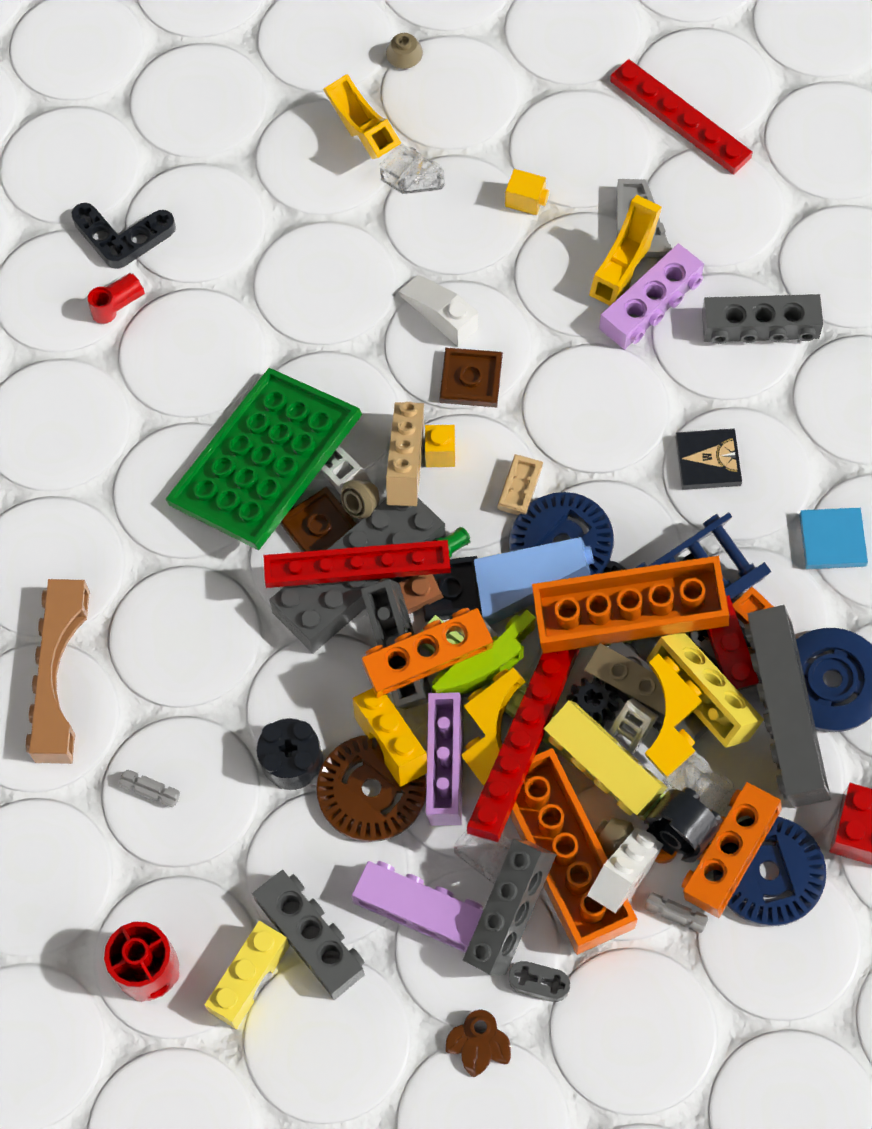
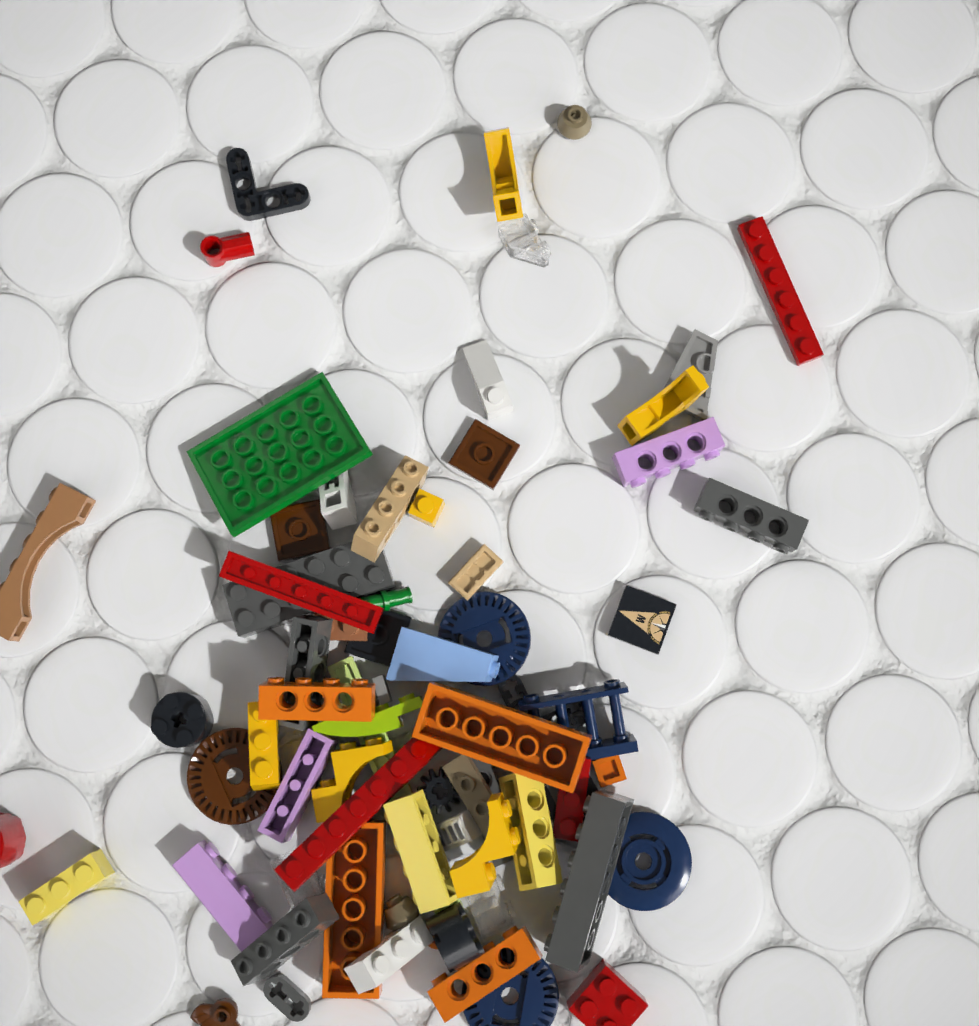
camera: 25 degrees right, 15 degrees up
light grey axle [119,770,180,807] -> none
dark grey brick [252,869,365,1000] -> none
dark tan cone [341,480,380,519] -> none
yellow brick [505,169,549,215] -> none
light grey axle [645,892,708,933] -> none
dark azure tile [799,507,868,569] -> none

